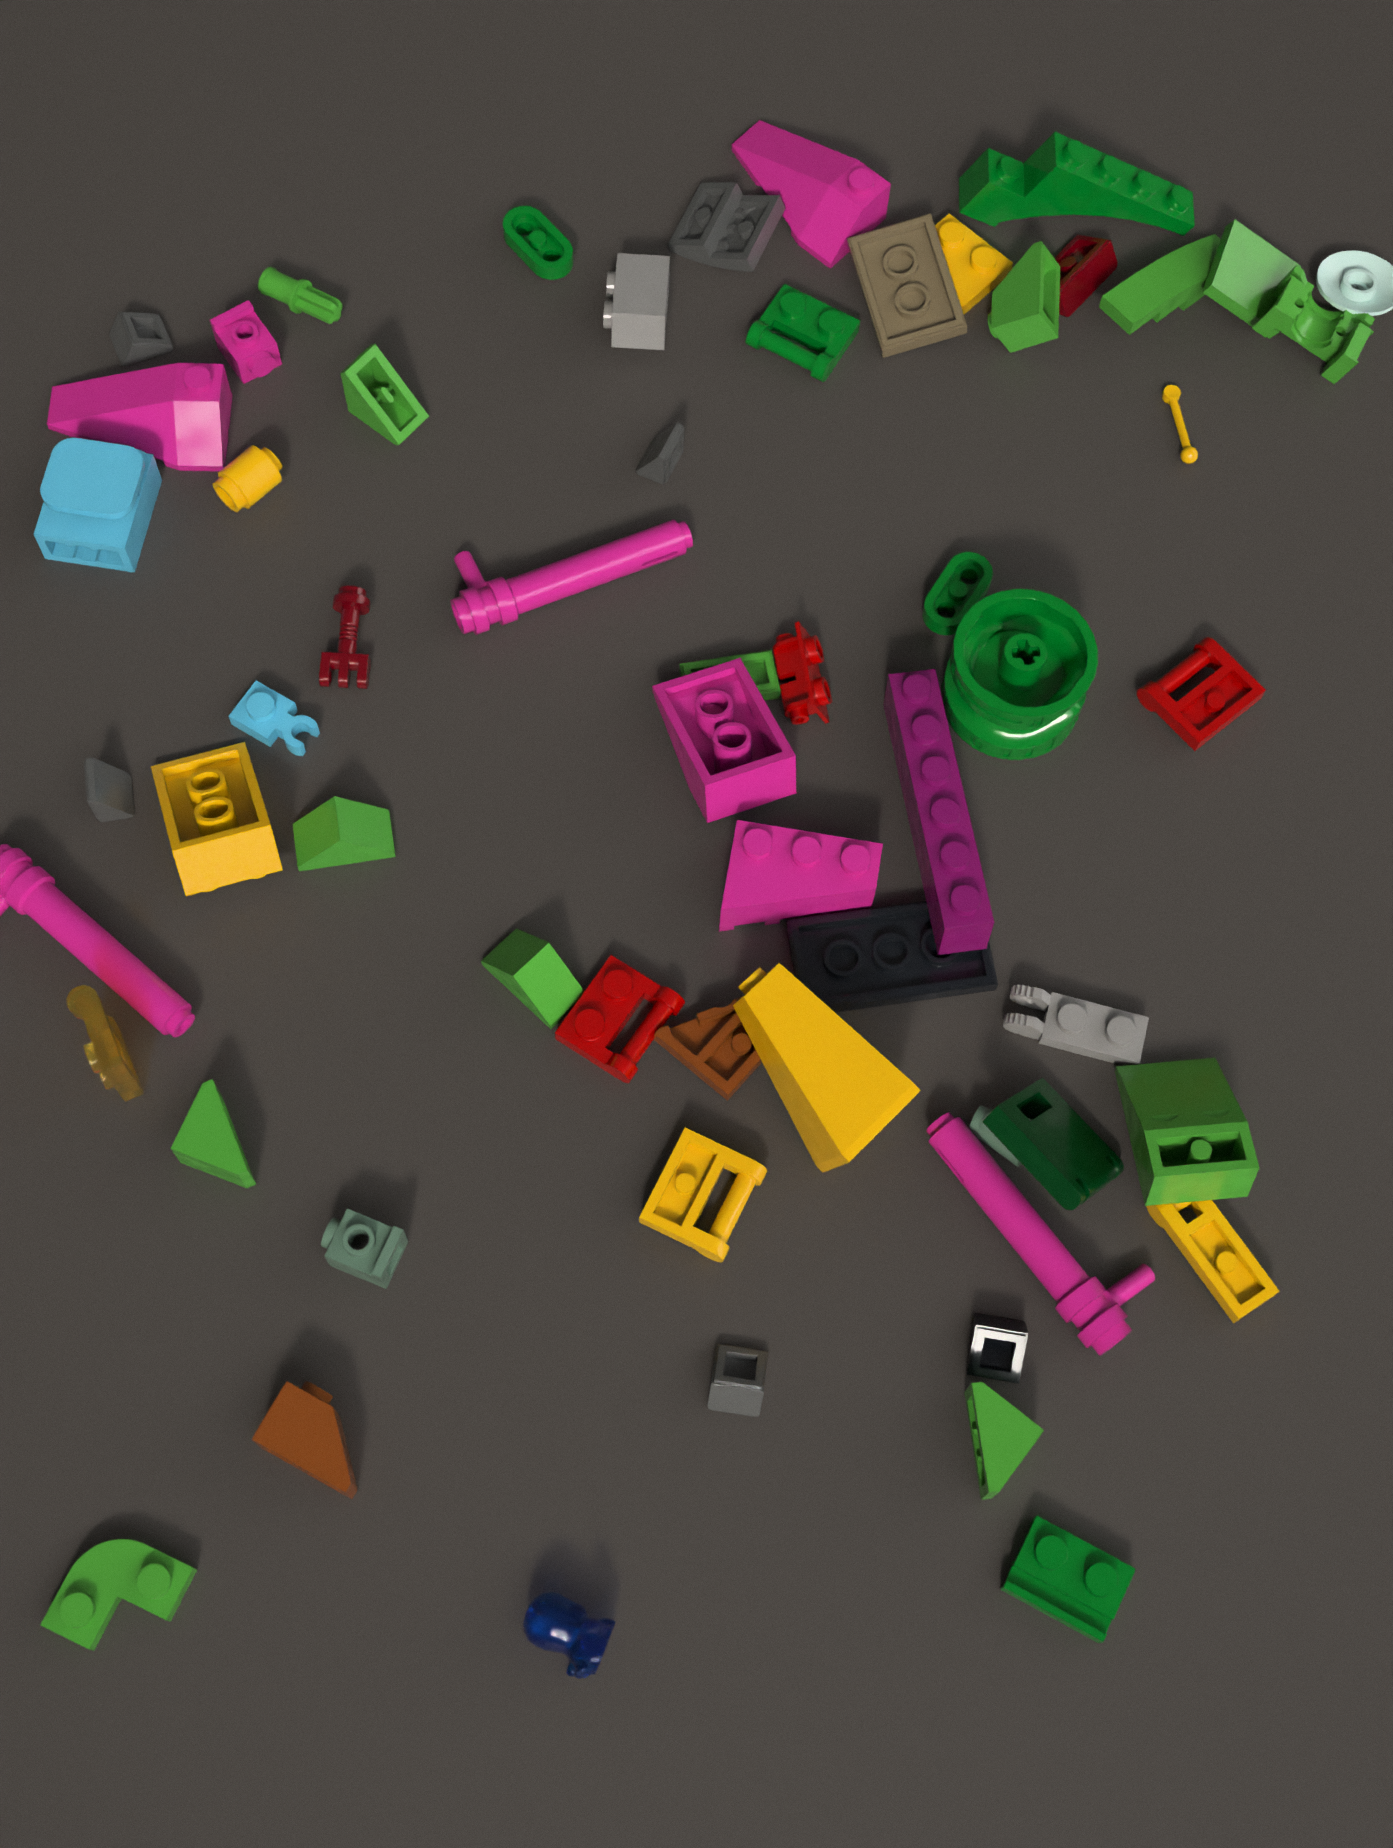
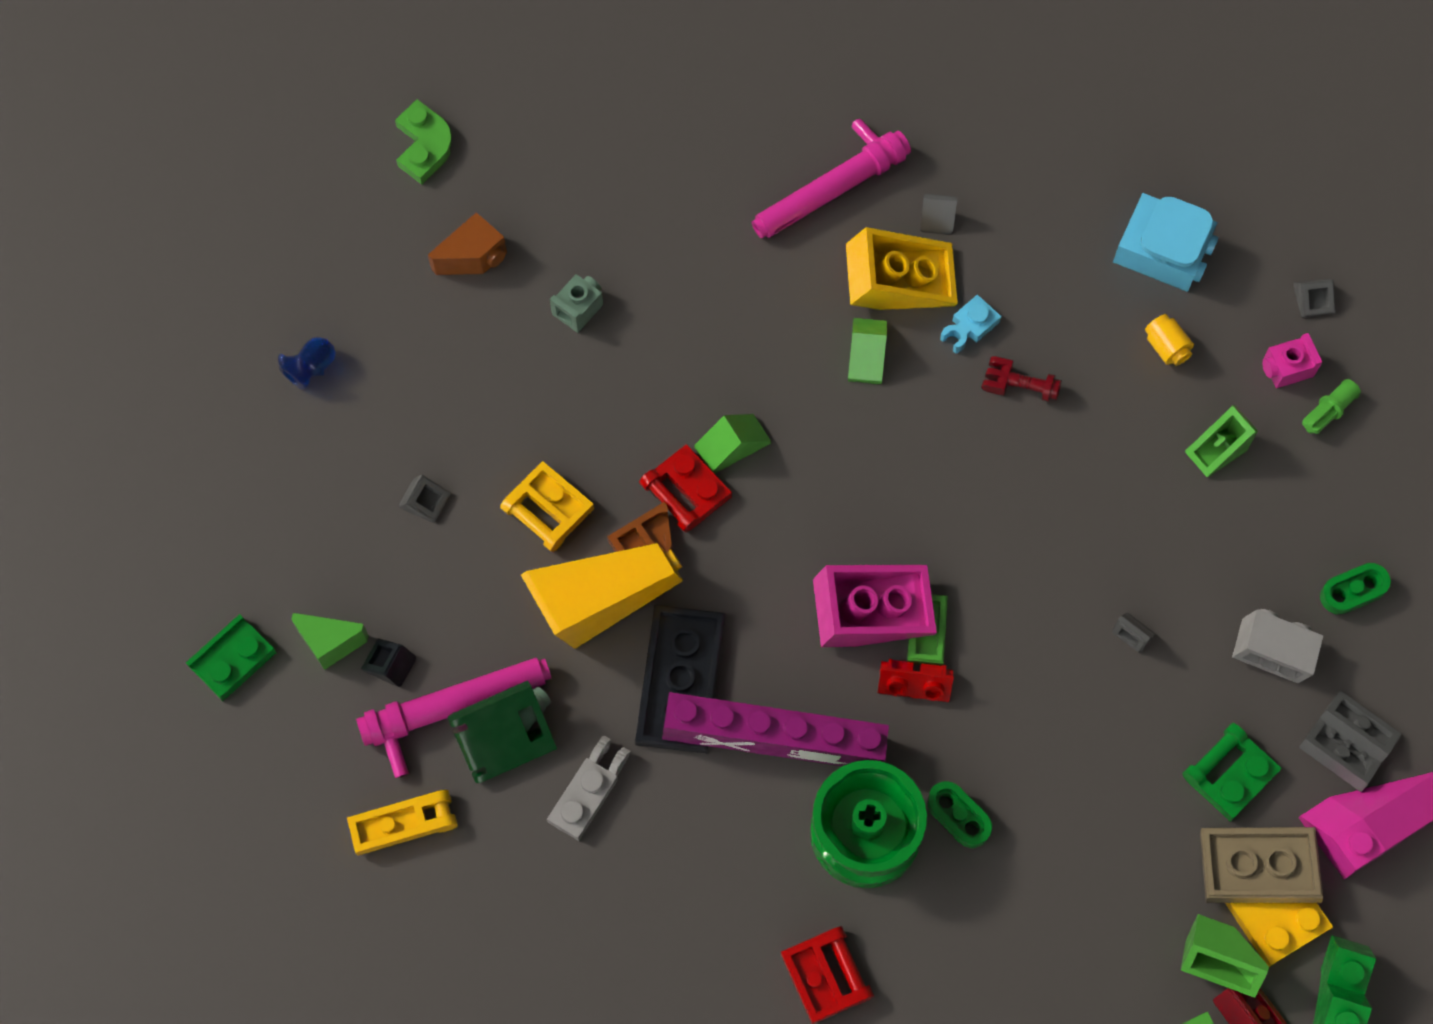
camera: 110 degrees right, 0 degrees up
dark pink wedge [47,363,233,472] -> none
clear yellow plate [66,985,144,1102] -> none
bright green slope [171,1079,256,1188] -> none
dark pink cylinder [450,520,693,635] -> none
dark pink wedge [719,820,883,932] -> none
bright green slope [1115,1058,1259,1206] -> none

